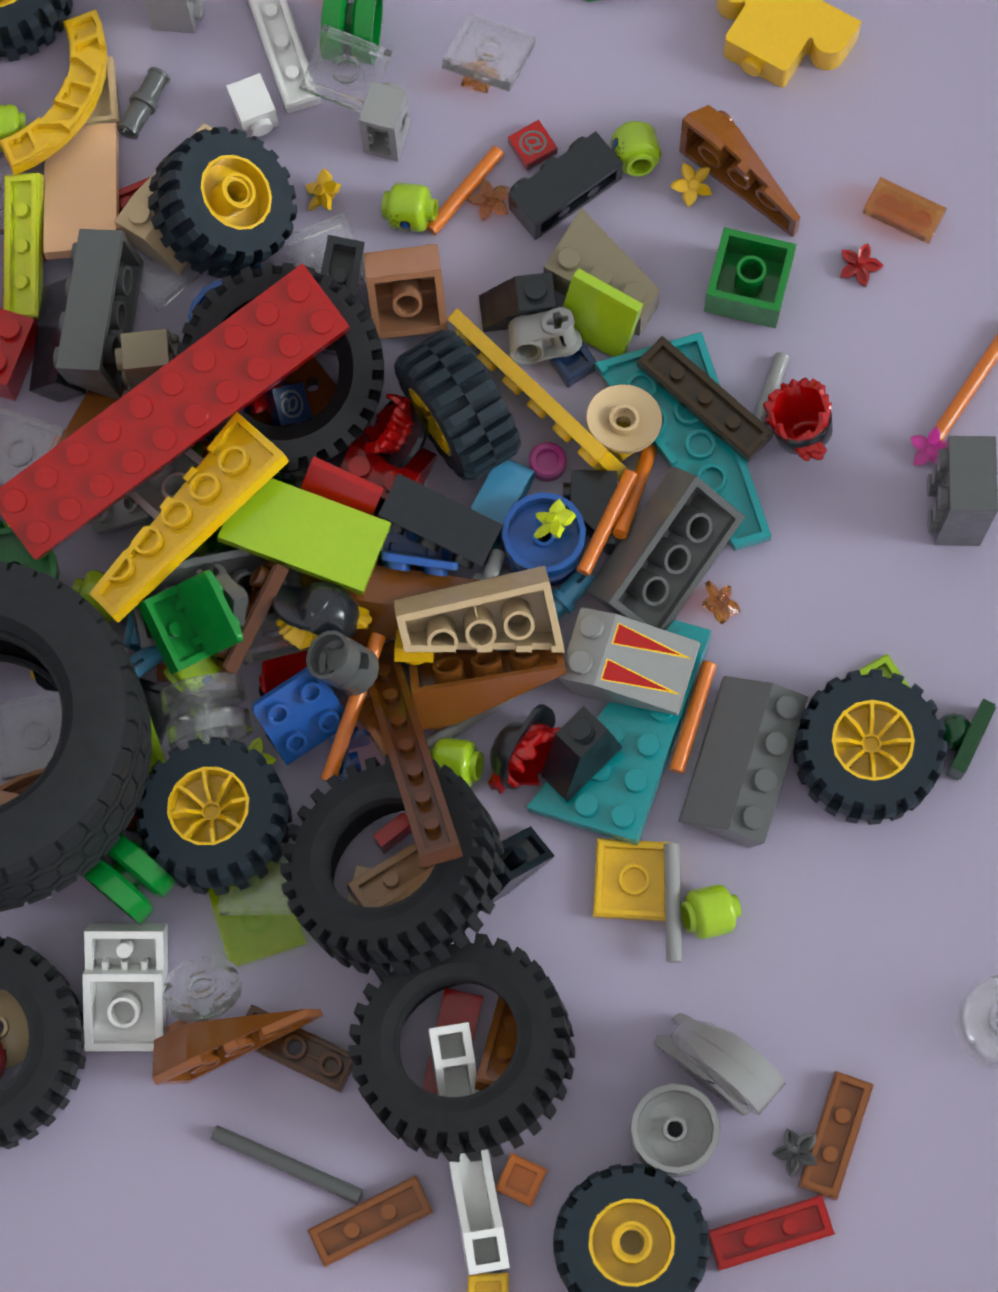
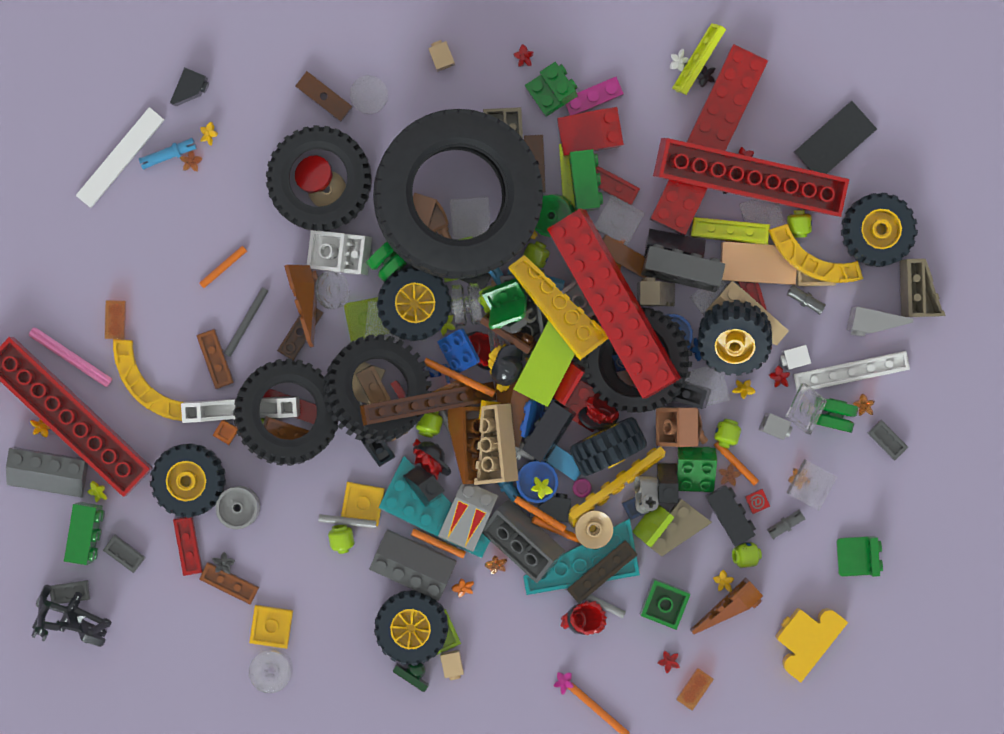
camera: 90 degrees right, 15 degrees up
dark grey wheel [306,631,379,695] -> none
light grey animal [654,1013,786,1116] -> none
dark grey brick [927,436,998,546] -> none
none -> orange bar [199,245,247,288]
none -> yellow tile [249,605,293,649]
none -> tan brick [440,650,464,680]
none -> orange plant [451,579,474,598]
none -> green bracket [677,446,717,492]
none -> dark grey pin [767,509,806,540]
none -> red plant [769,365,790,387]

